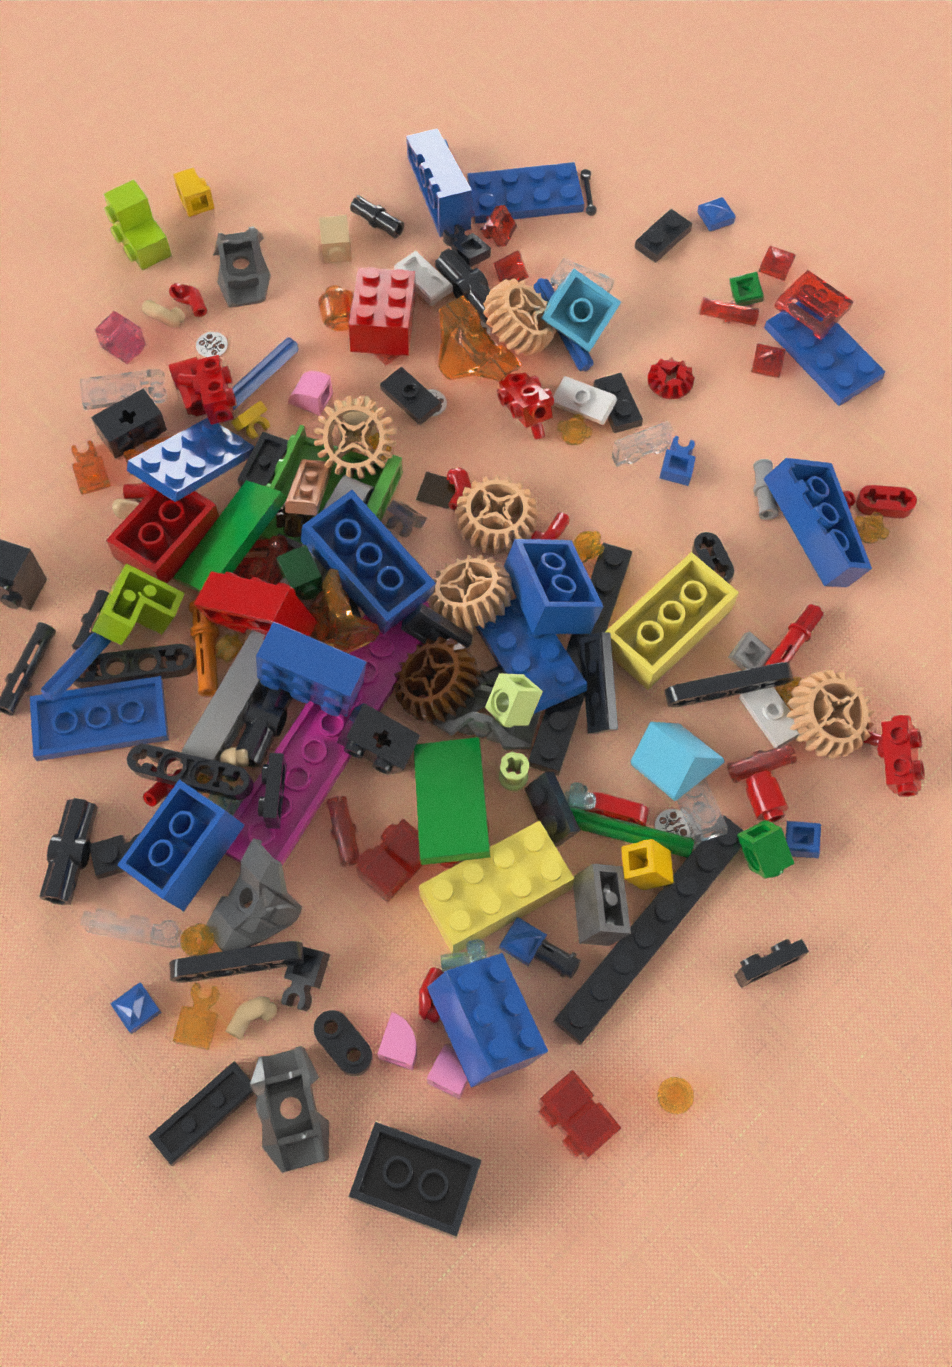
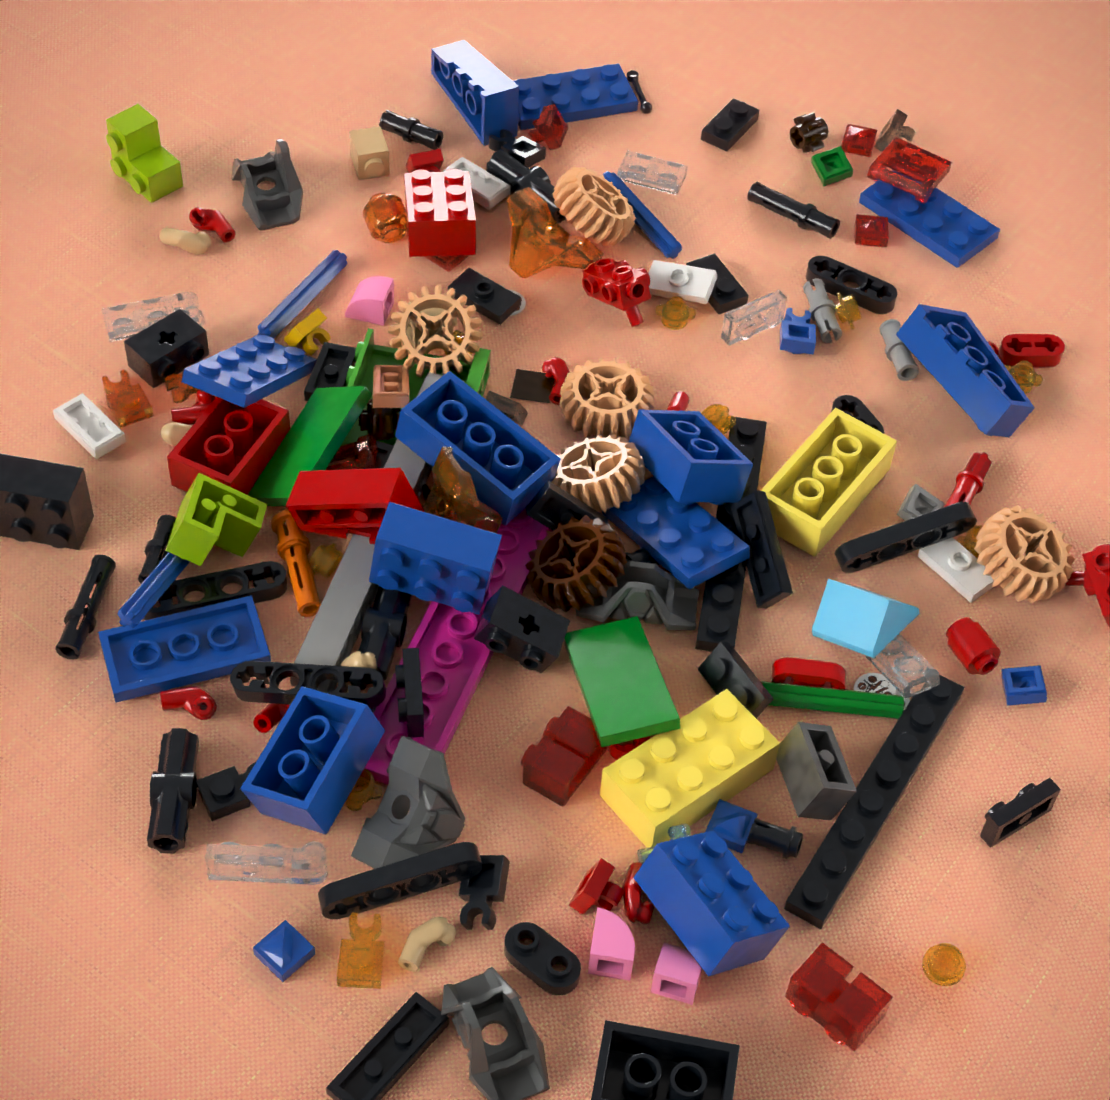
camera: 10 degrees left, 15 degrees down
clear pink brick [94,311,146,364] -> none
red piece [168,356,206,417] -> none
yellow brick [173,167,215,217] -> none
red brick [177,355,237,425] -> none
clear yellow plate [180,923,214,956] -> none
white sticker [196,332,228,357] -> none
dark green brick [276,545,325,601] -> none
clear red pin [326,796,362,867] -> none
yellowish green brick [485,673,543,728] -> none
clear red tile [493,250,529,282] -> none
yellowish green bush [499,752,529,791] -> none
medium azure slope [541,268,621,352] -> none
clear light blue arm [565,782,596,810] -> none
yellow brick [621,839,674,891] -> none
red gear [647,357,695,399] -> none
blue tile [697,197,736,232] -> none
clear red pin [699,296,759,327] -> none
clear red pin [727,743,797,783] -> none
green brick [737,820,795,879] -> none
none -> white plate [53,393,126,459]
none -> red arm [160,686,217,720]
none -> clear yellow plate [346,768,383,811]
none -> red tile [406,149,444,173]
none -> red tile [568,858,625,915]
none -> black pin [747,181,840,239]
none -> dark brown gear [789,112,829,153]
none -> light grey pin [803,278,842,343]
none -> black beam [806,256,897,314]
none -> clear yellow plate [835,292,862,330]
none -> clear smoke tile [874,109,916,153]

